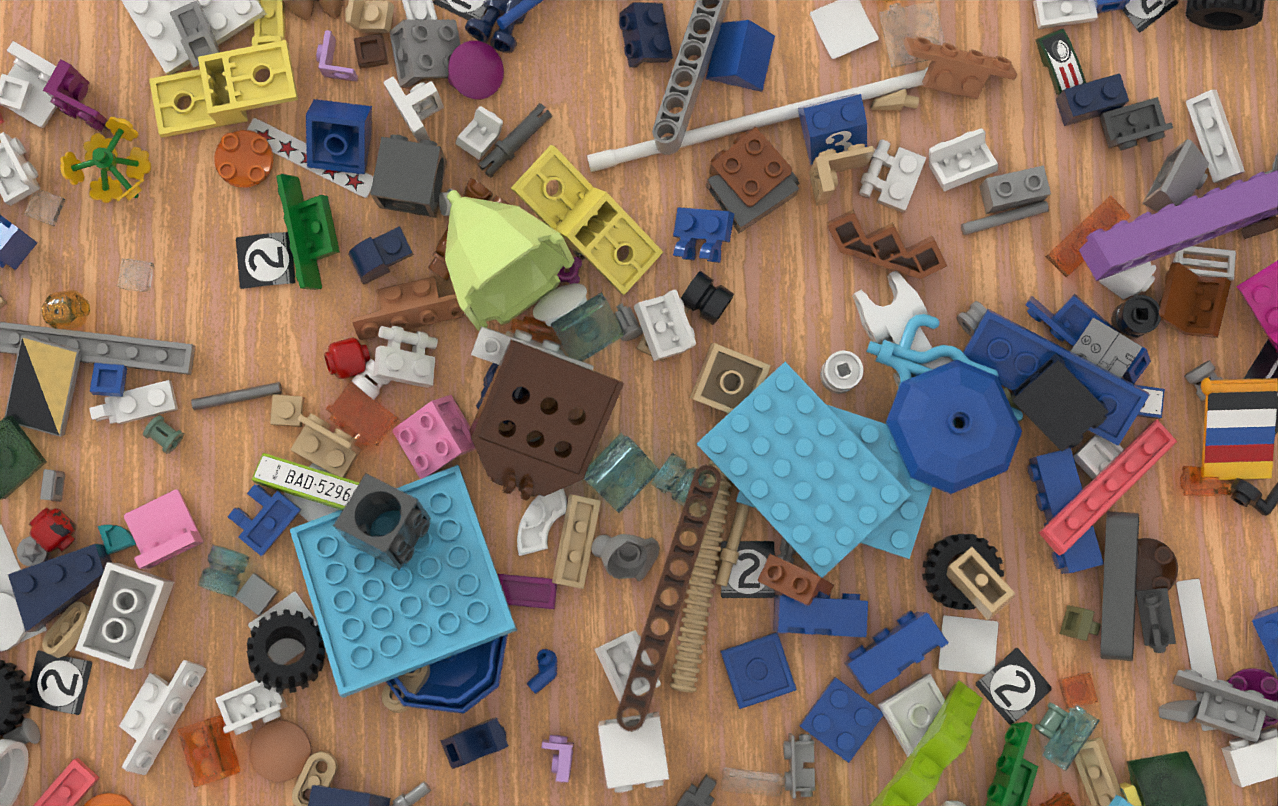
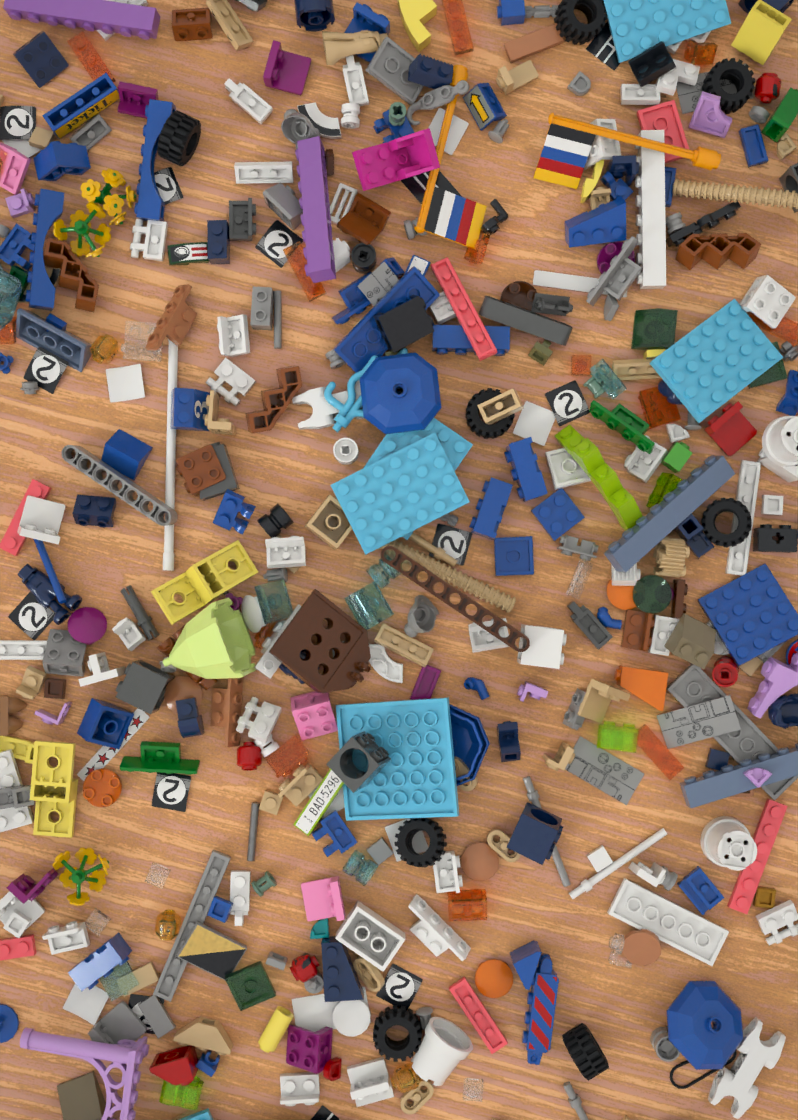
camera: 70 degrees left, 5 degrees up
dark orange bracket [758,554,834,606] -> none
tan bar [871,89,919,111] -> none
none -> nougat dish [164,676,203,713]
none -> sticker [255,220,303,268]

